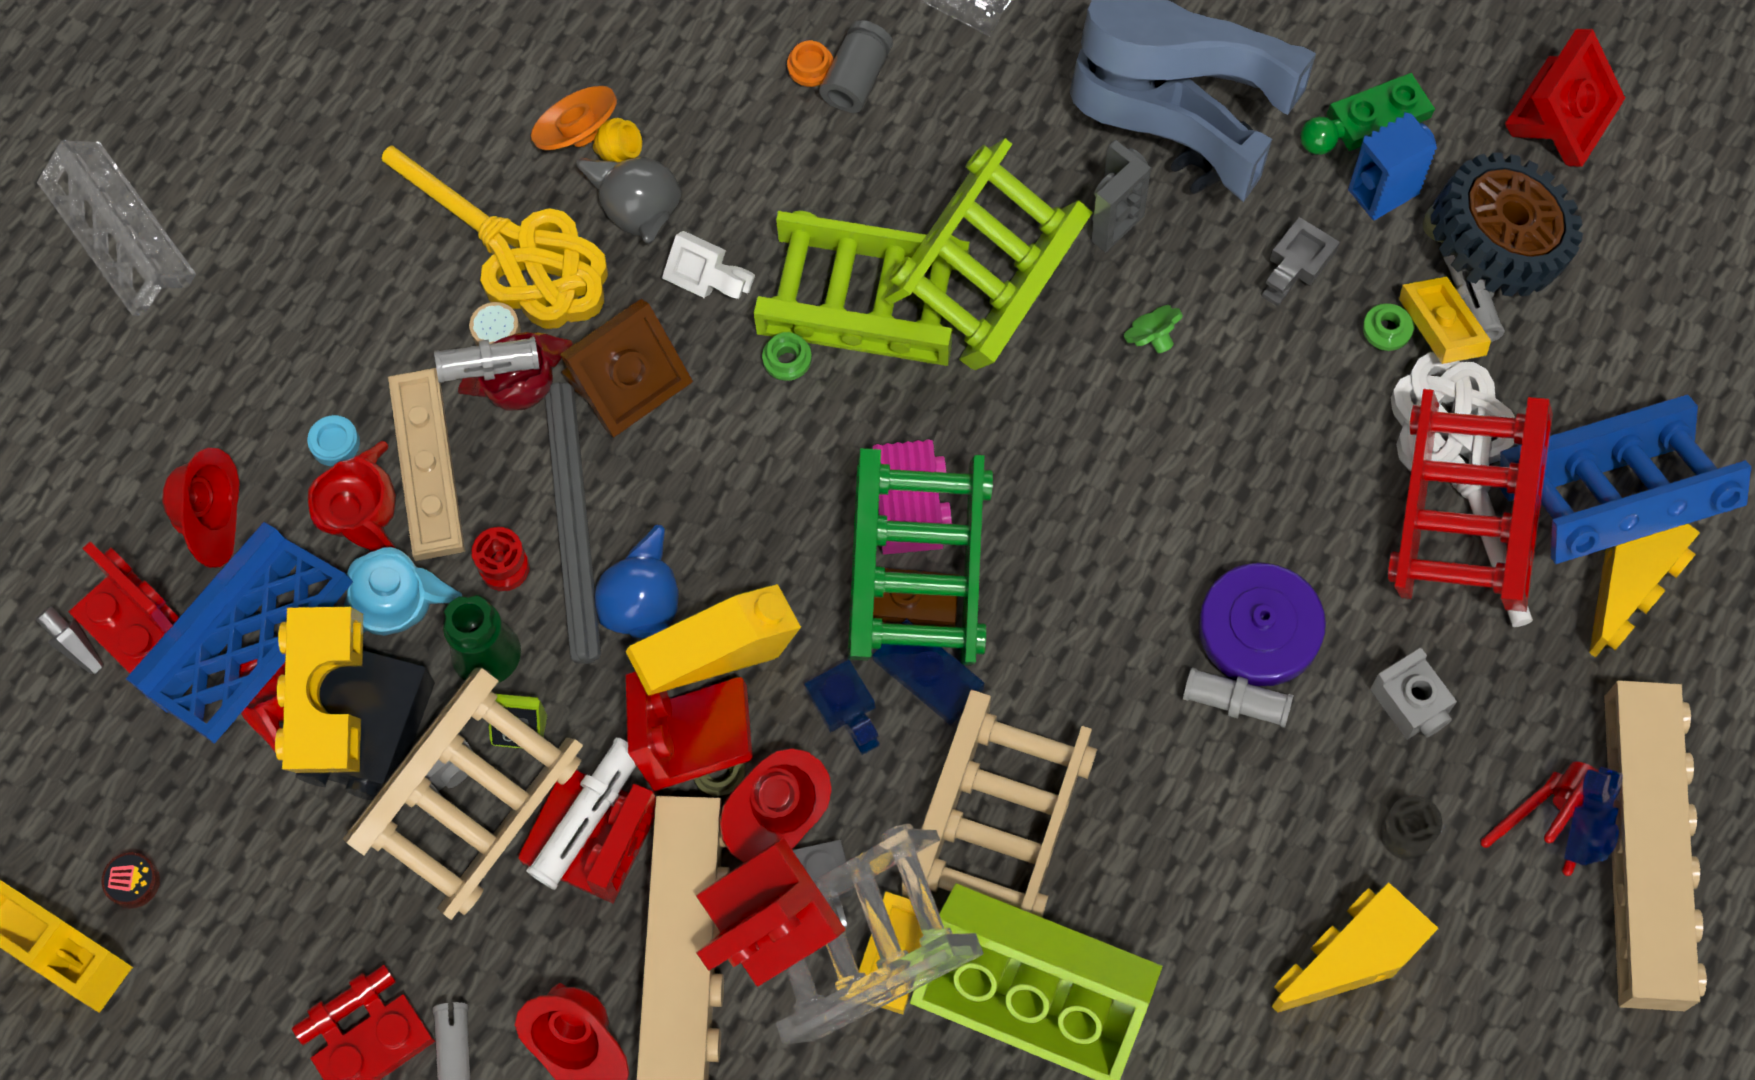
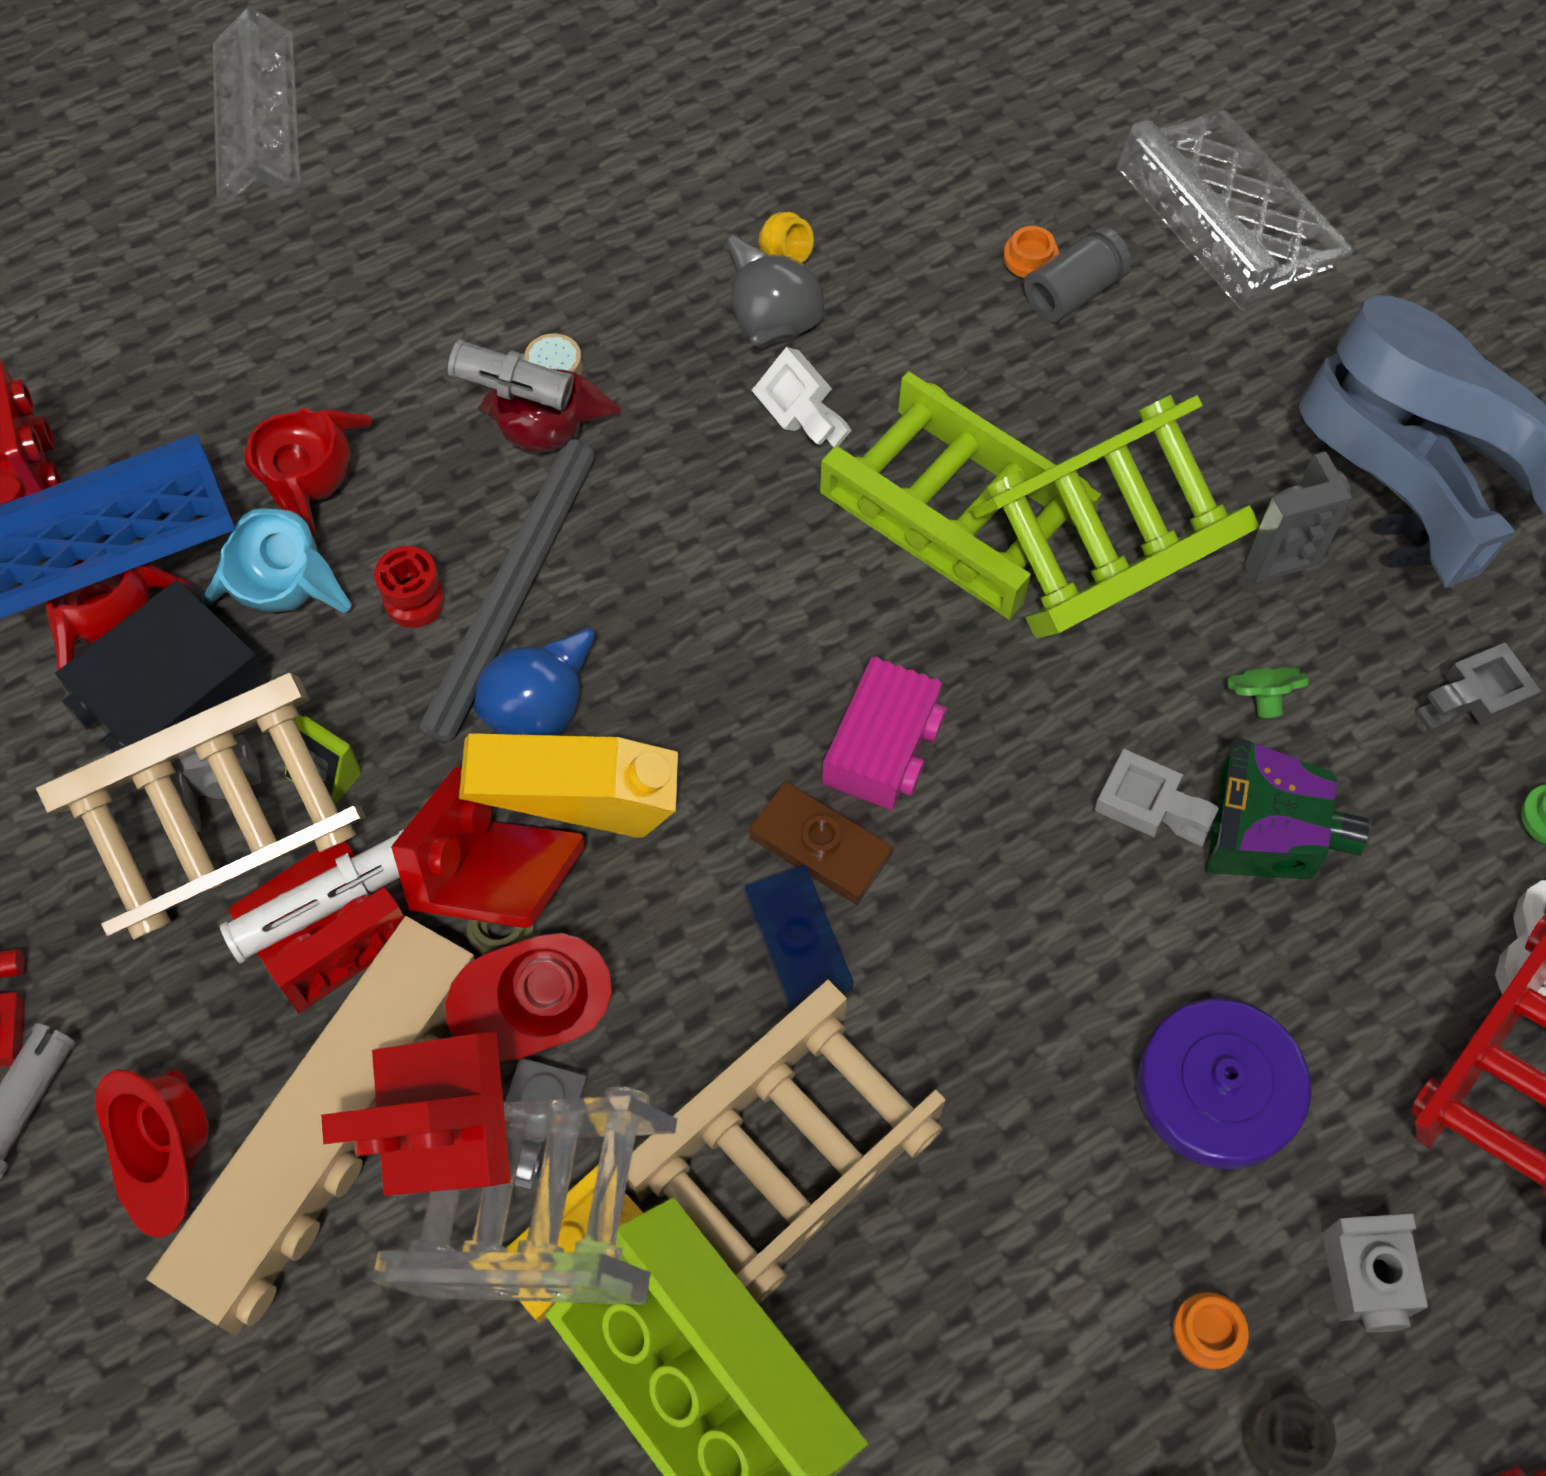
camera: 25 degrees right, 5 degrees down
red piece [162,447,239,568] -> none
yellow arch [275,607,364,773] -> none
medium azure tile [307,415,360,466] -> none
yellow piece [381,146,608,329] -> none
tan tile [388,368,465,561] -> none
dark green plant [443,595,521,684] -> none
orange dish [531,86,617,150] -> none
reddish brown bracket [560,299,693,438] -> none
bright green plate [762,332,812,381] -> none
clear blue plate [804,660,880,755] -> none
green fence [847,448,993,666] -> none
light grey pin [1183,668,1294,727] -> none
none -> light grey plate [1095,749,1219,847]
none -> orange plate [1173,1292,1249,1370]
none -> torso [1206,737,1369,880]

